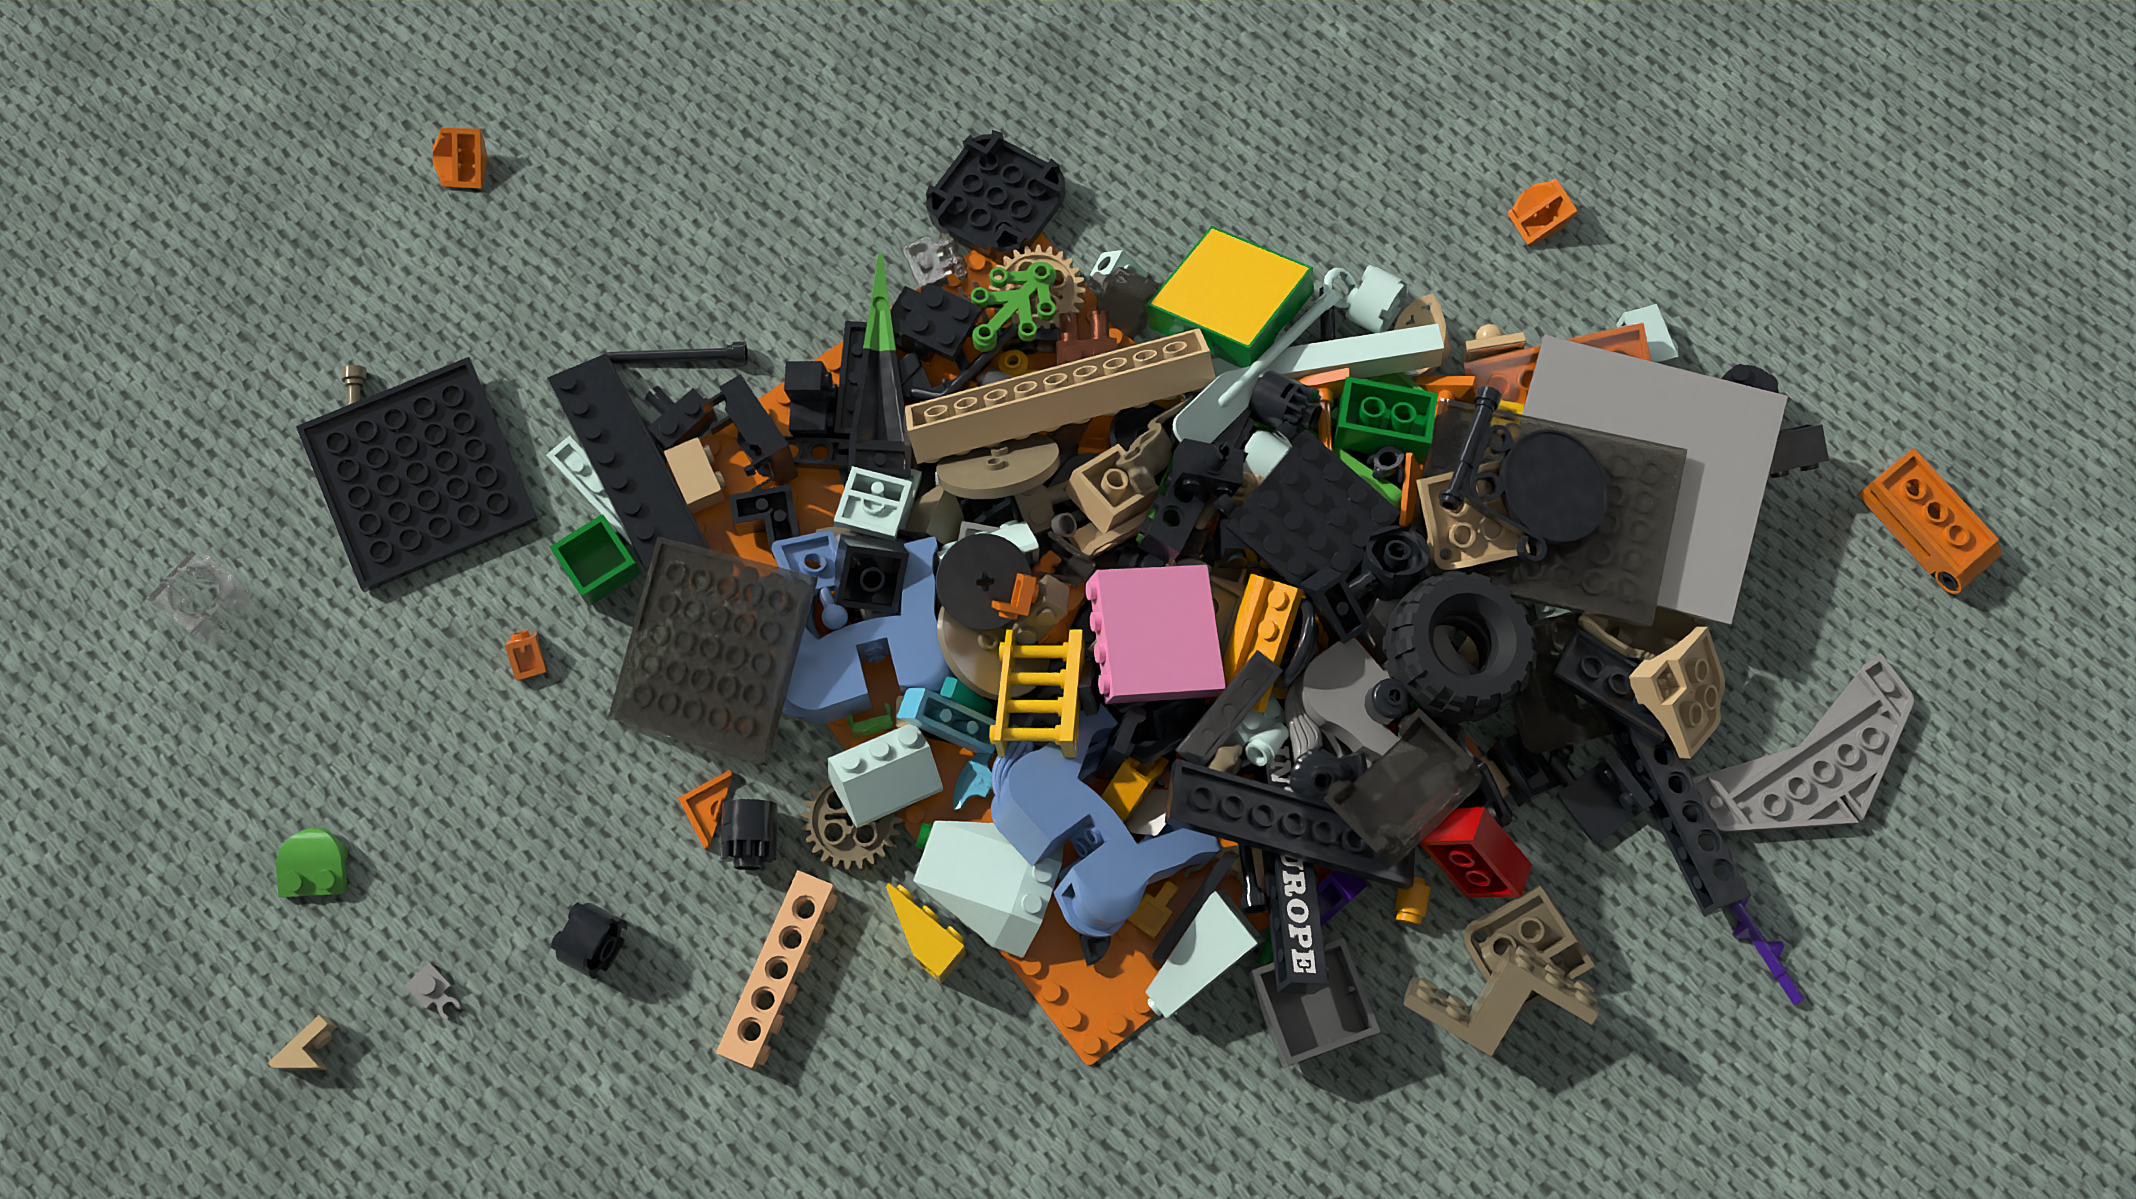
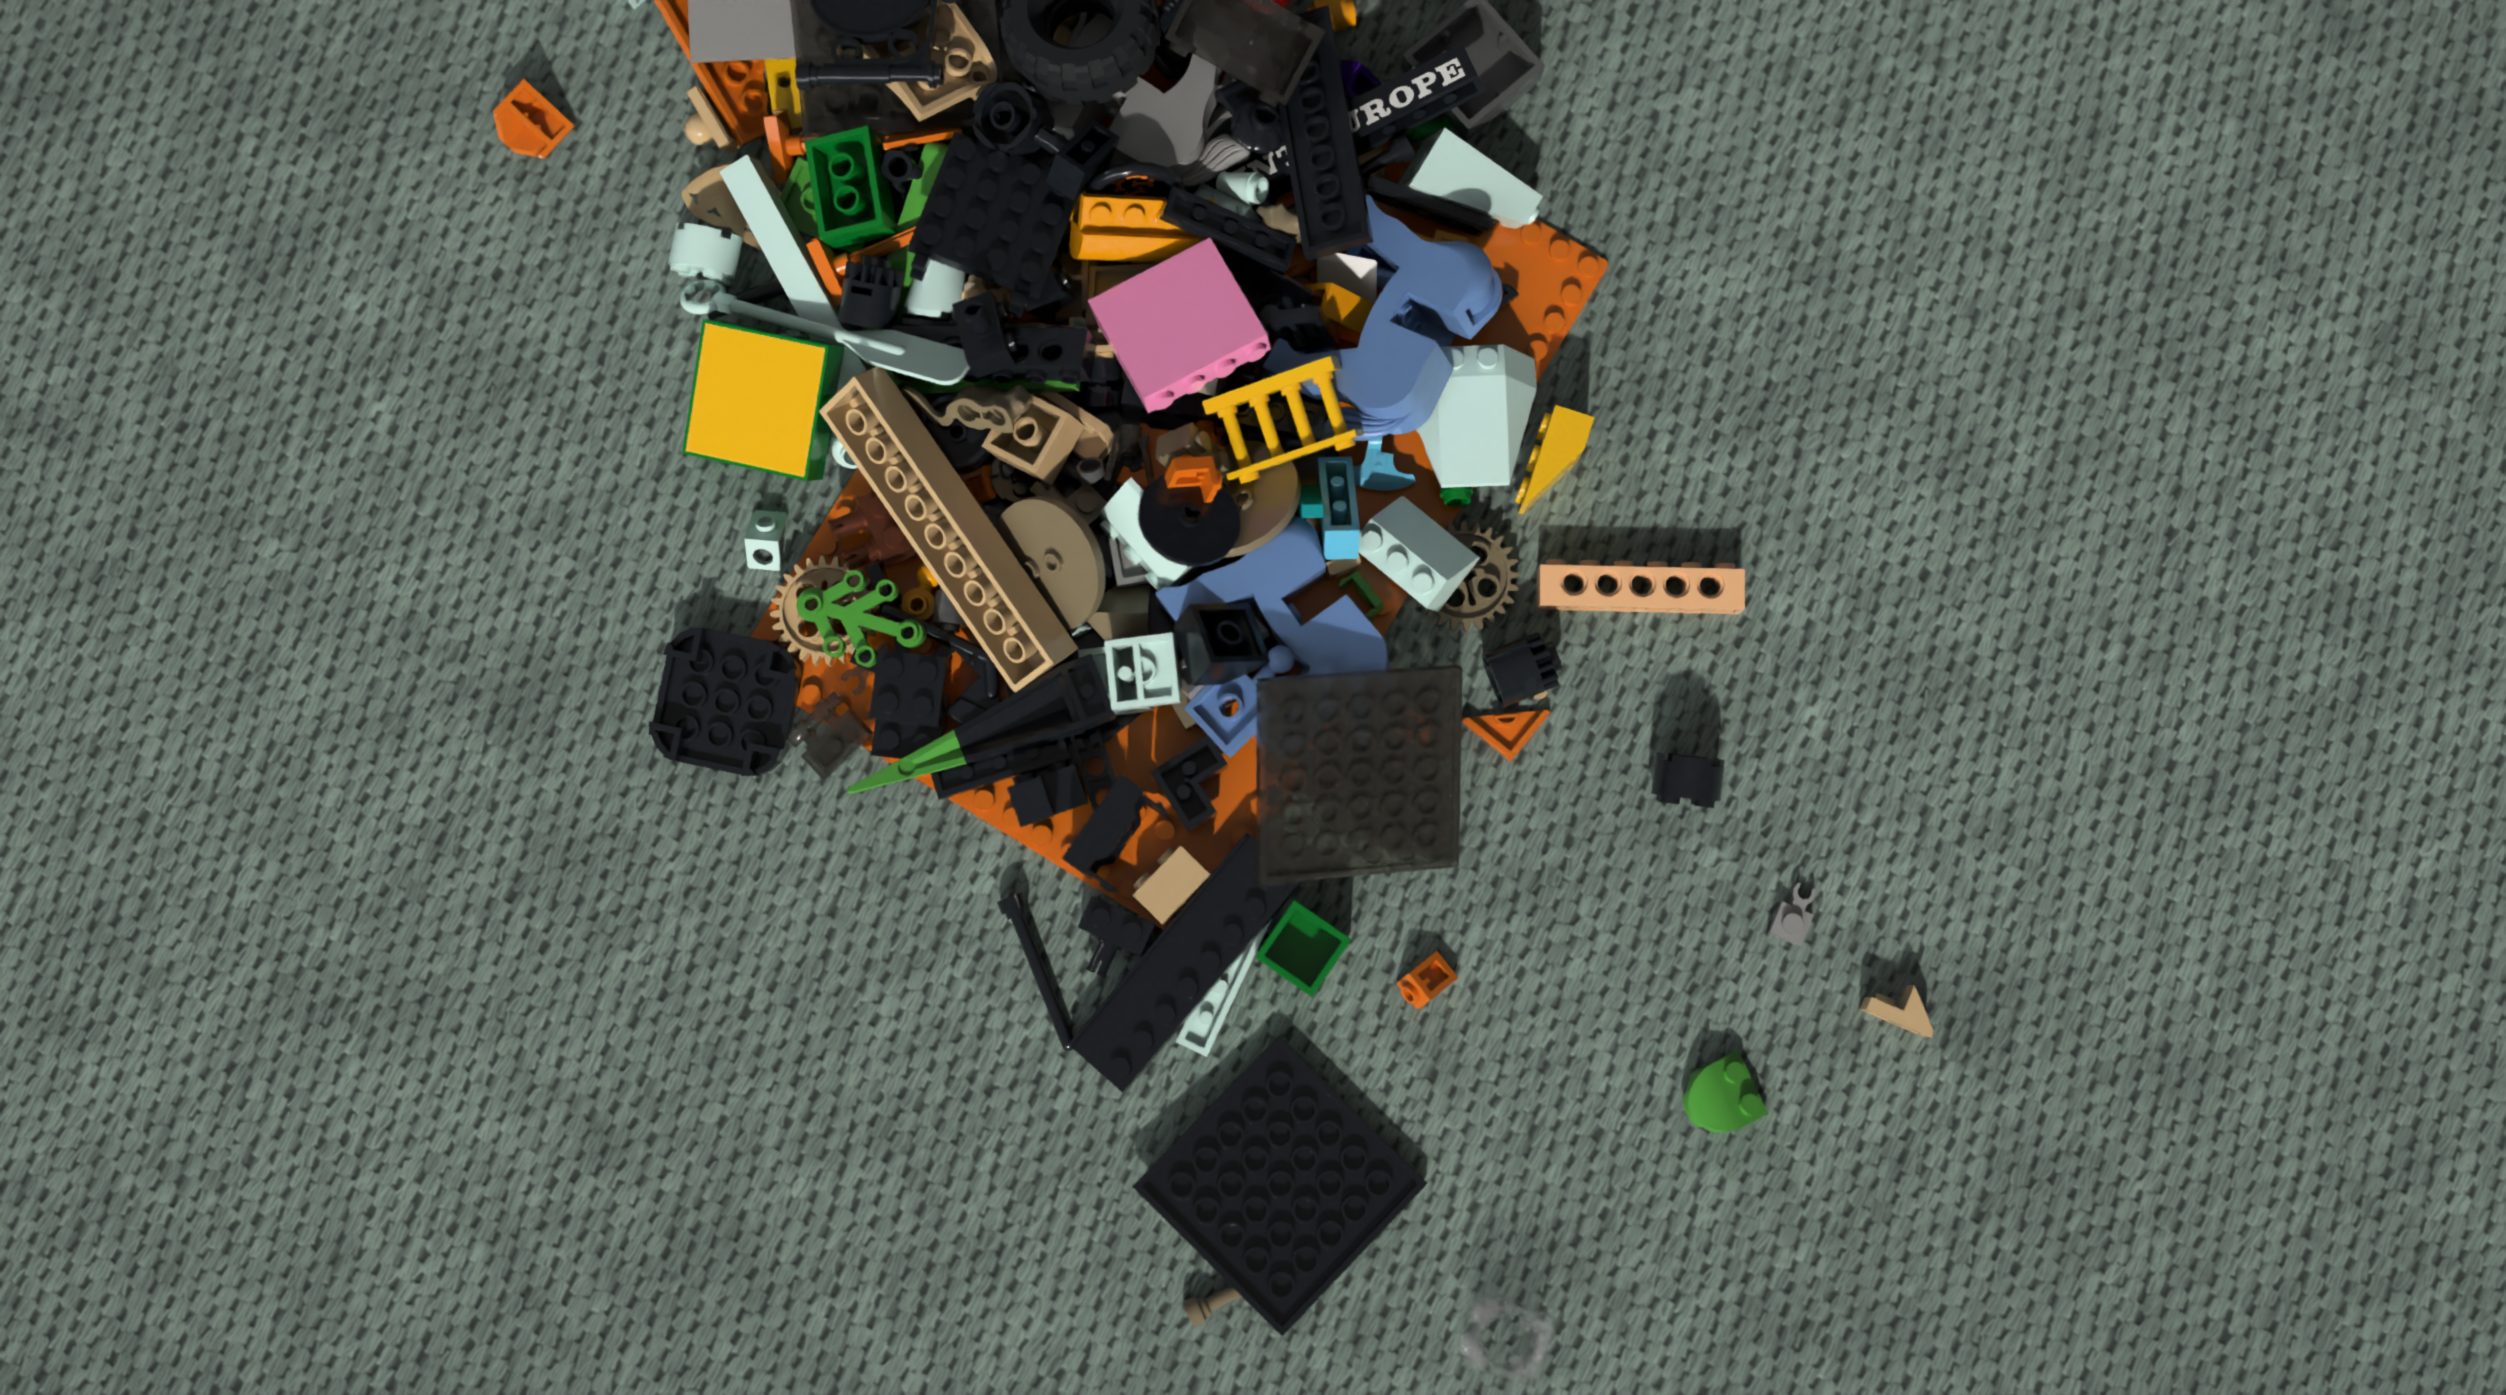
camera: 105 degrees left, 10 degrees up
orange slope [432,127,488,188] -> none
black tile [1077,657,1102,716] -> none
clear smoke torso [1088,267,1160,340] -> none
black head [1364,678,1412,725] -> none

